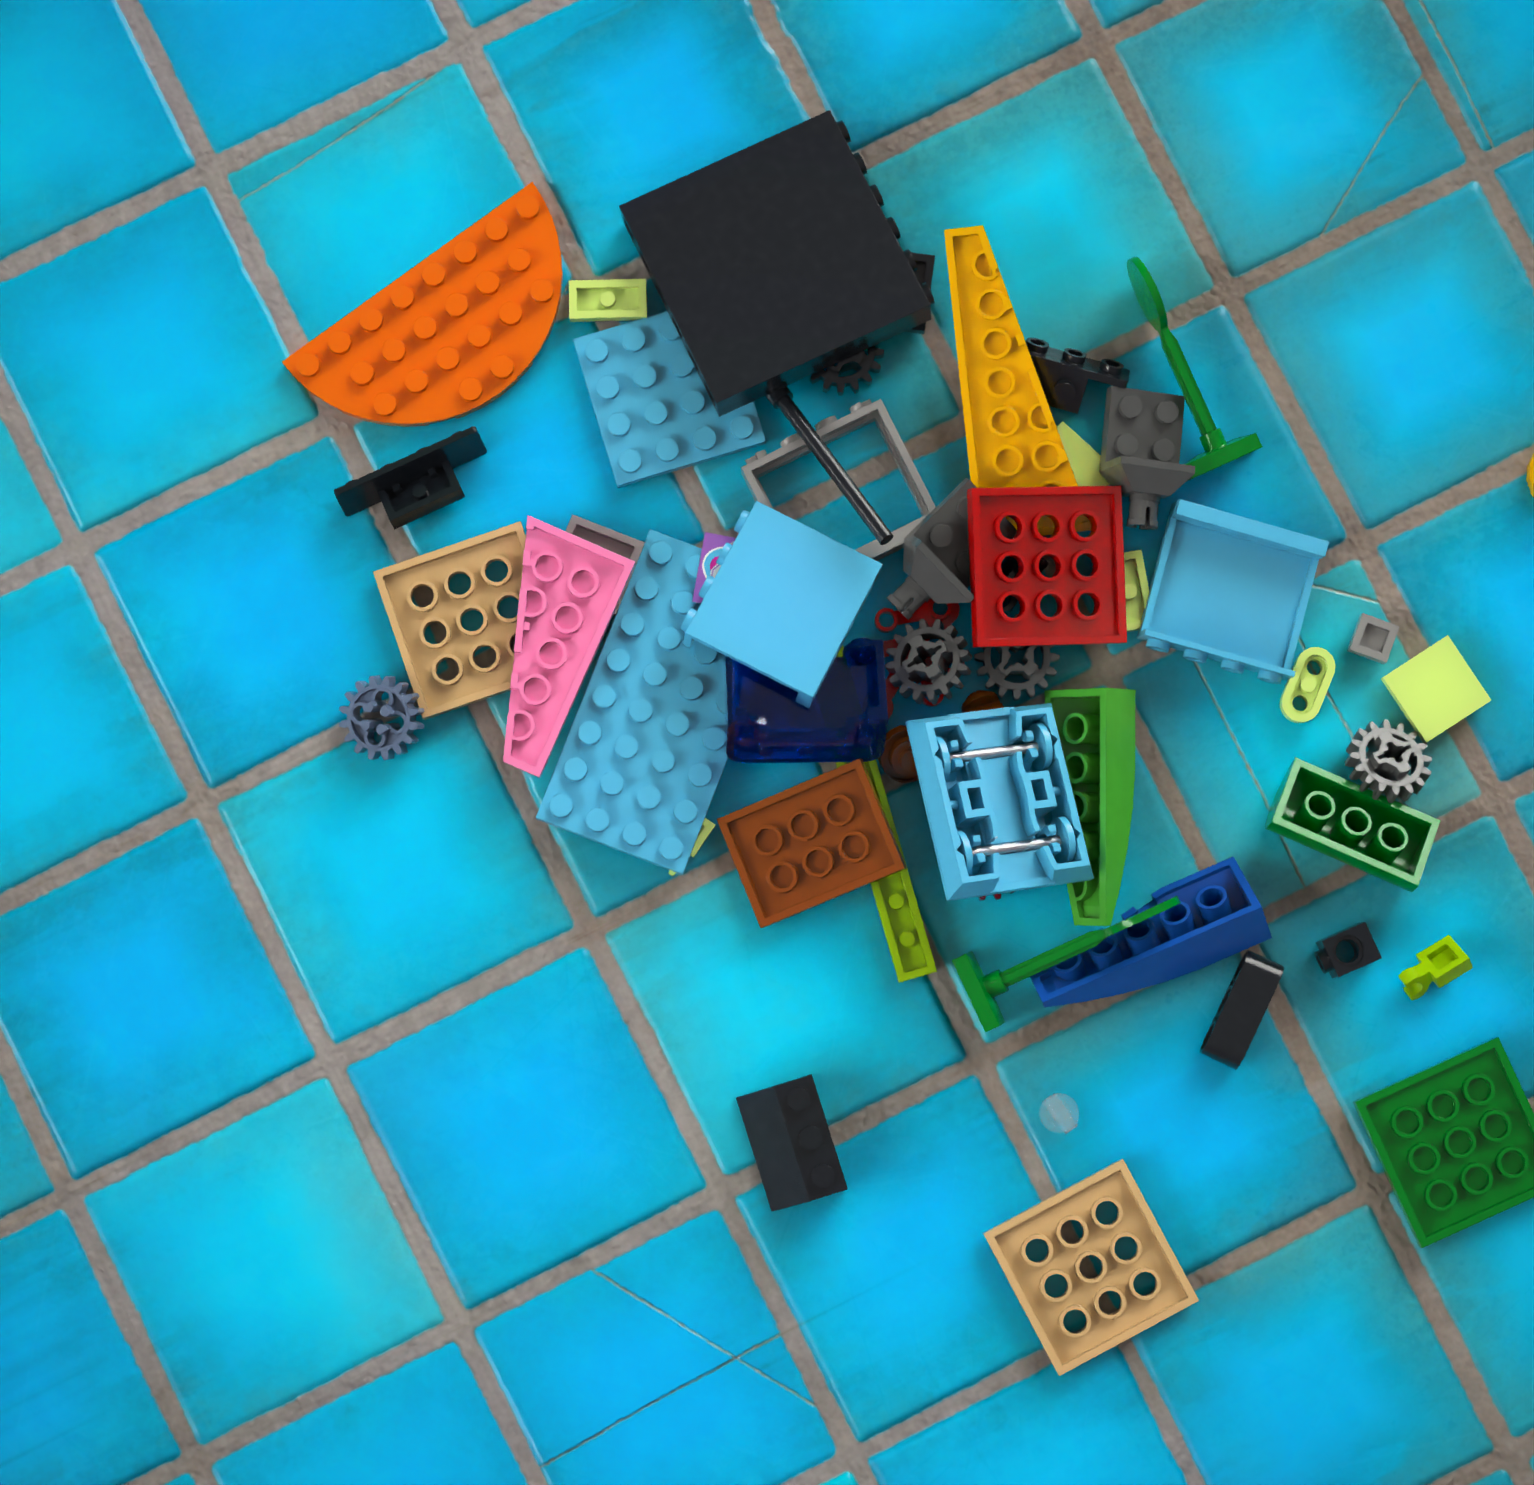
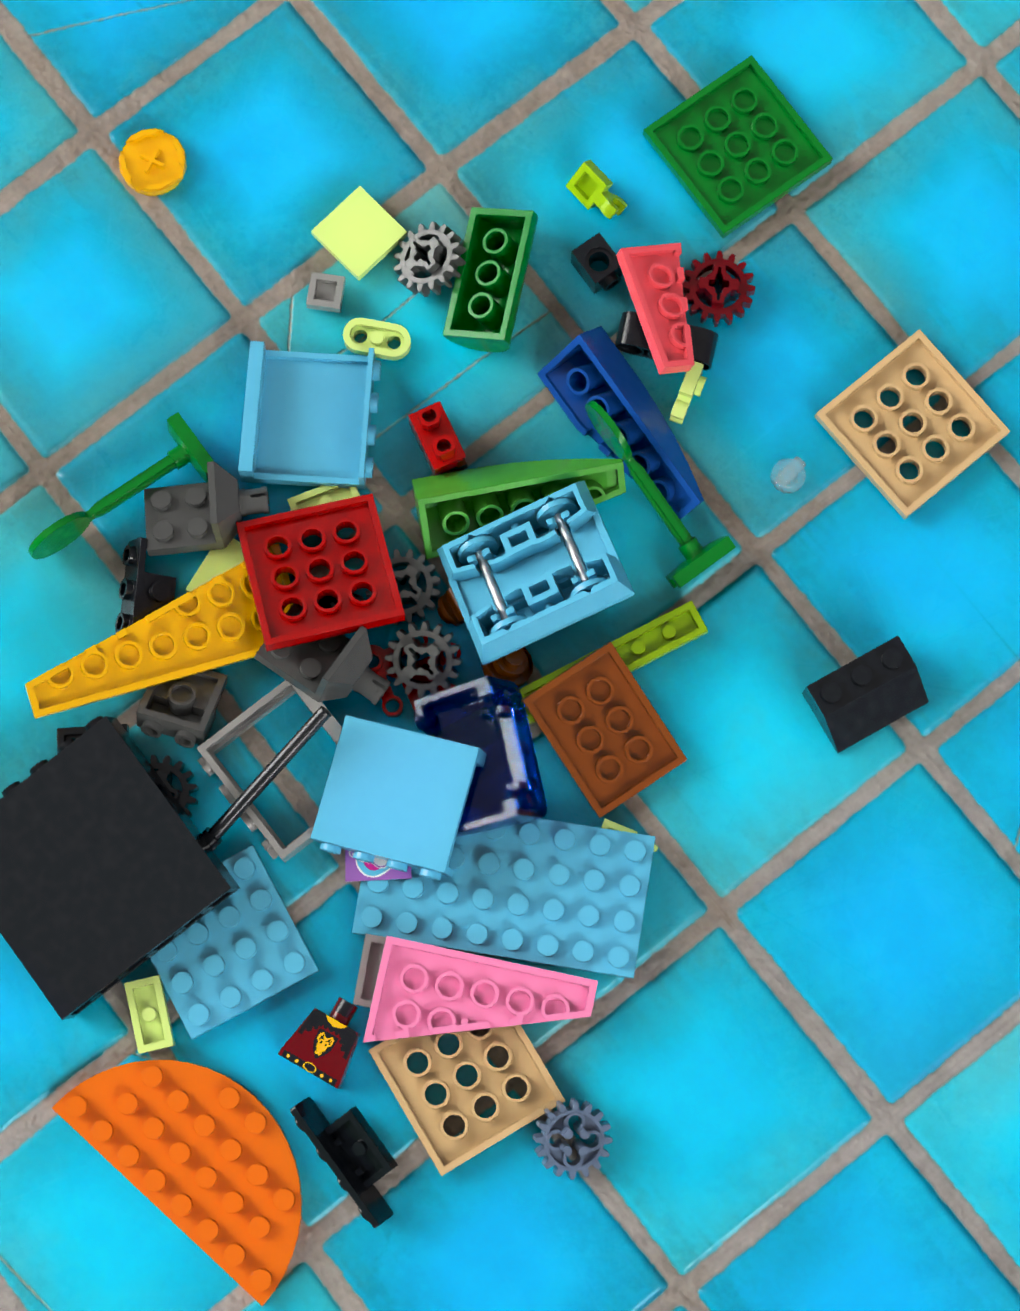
camera: 100 degrees left, 5 degrees down
none -> dark grey plate [136,670,227,748]
none -> torso [278,997,360,1089]
none -> red hips [408,401,468,475]
none -> coral wing [616,243,695,375]
none -> yellowish green plate [669,361,707,425]
none -> dark red gear [682,251,755,327]

